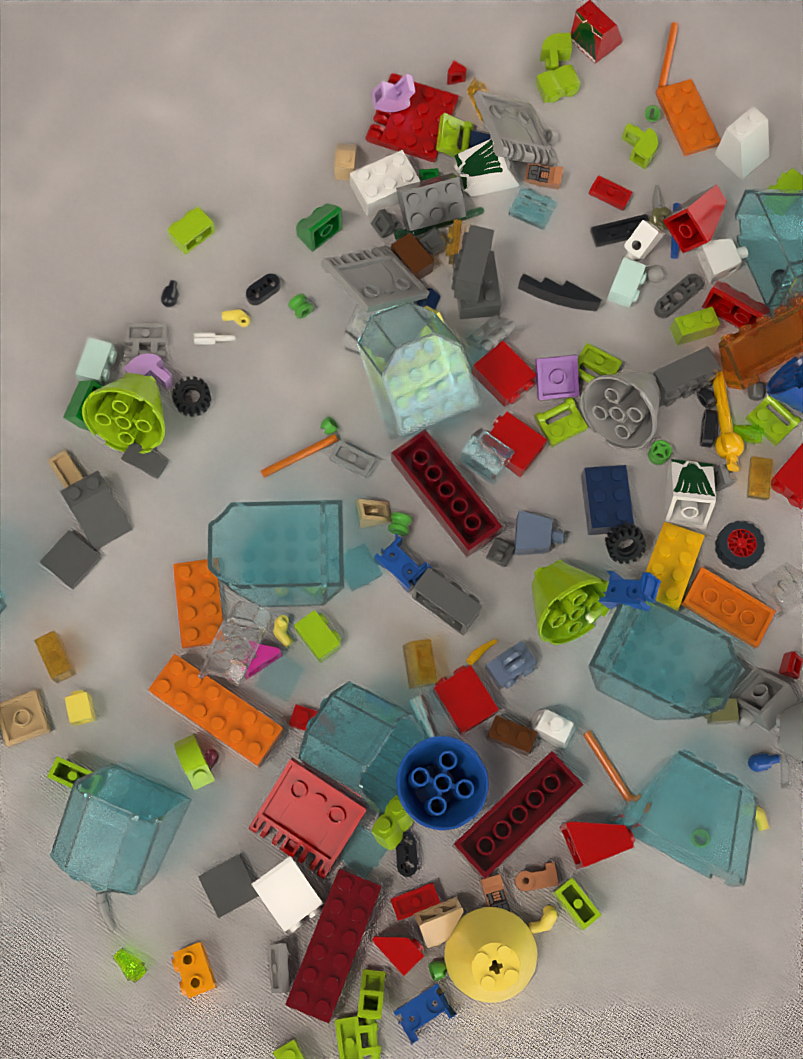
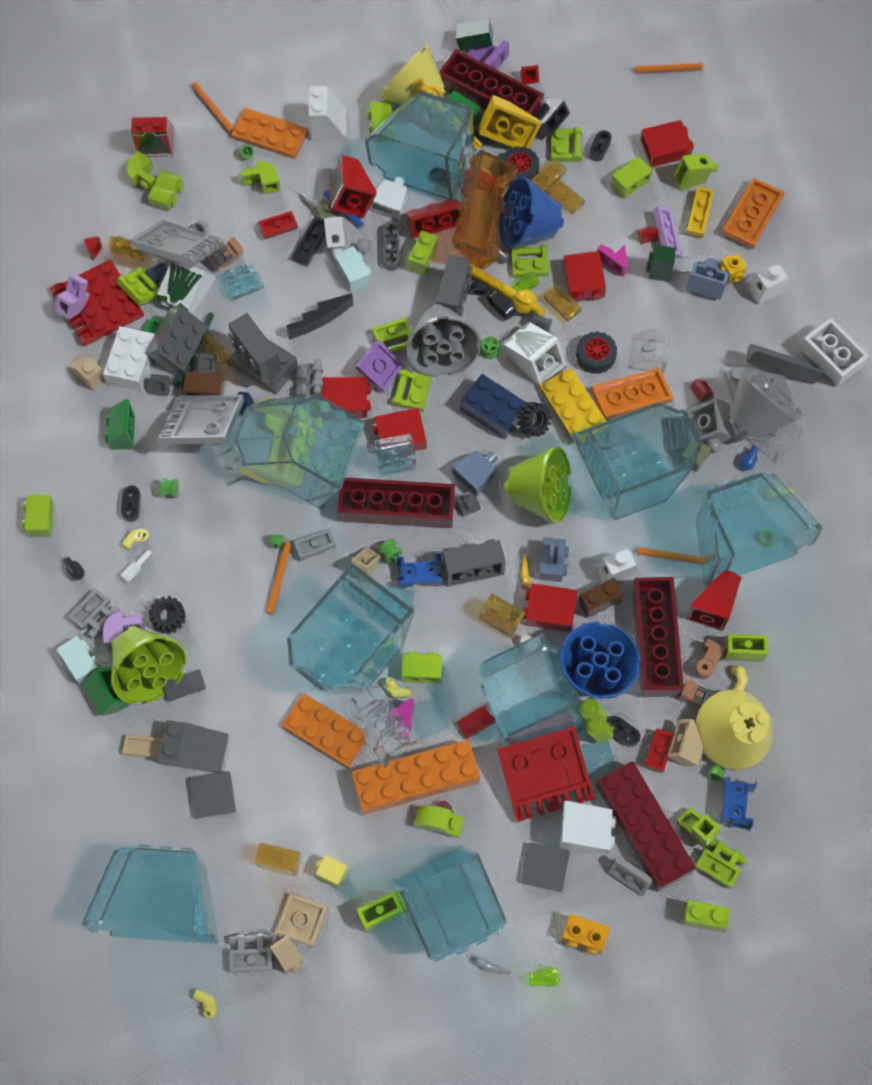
camera: 45 degrees left, 5 degrees down
red slope [371,936,424,976] -> none
blue piece [599,571,661,611] -> none

